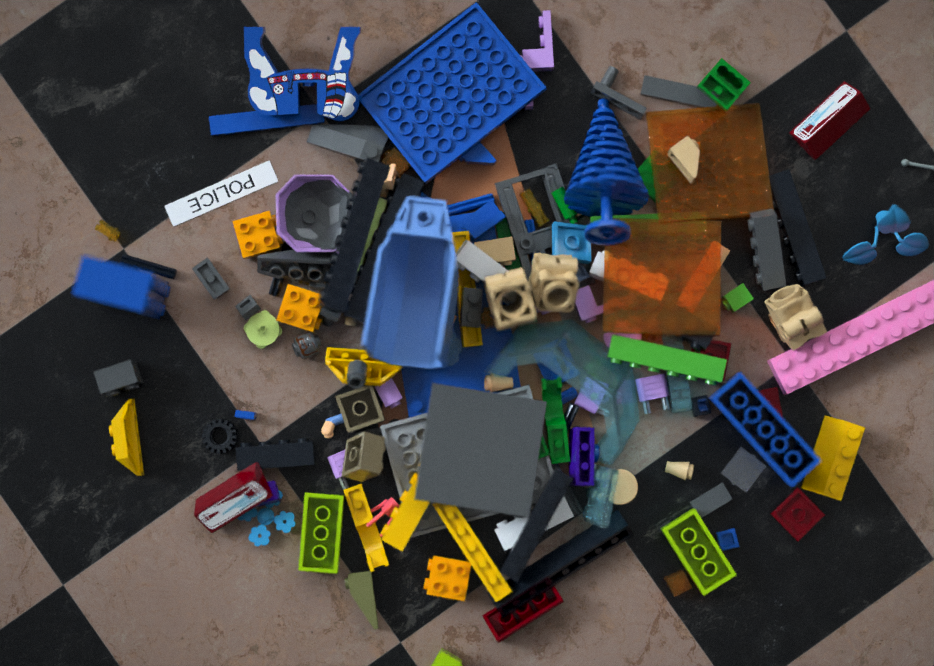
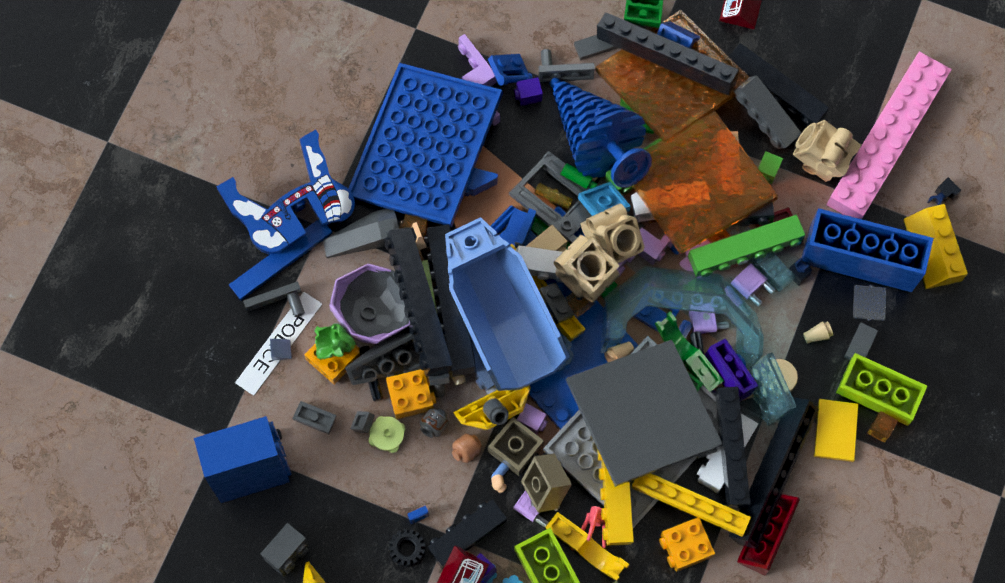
camera: 30 degrees left, 15 degrees down
clear yellow pin [95,220,121,242] -> none
tan slope [667,136,700,184] -> none
blue tile [715,528,739,551] -> none
dark red tile [771,487,825,542] -> none
dark azure plant [842,205,929,264] -> none
none -> dark grey piece [243,281,305,317]
none -> sand blue slope [270,338,292,361]
none -> bright green hair [315,323,356,360]
none -> nougat head [452,434,482,463]
none -> blue plate [488,54,533,86]
none -> dark purple brick [514,77,543,106]
none -> black brick [597,12,739,96]
none -> blue panel [657,21,700,49]
none -> yellow tile [814,399,858,462]
none -> black piece [927,177,961,206]

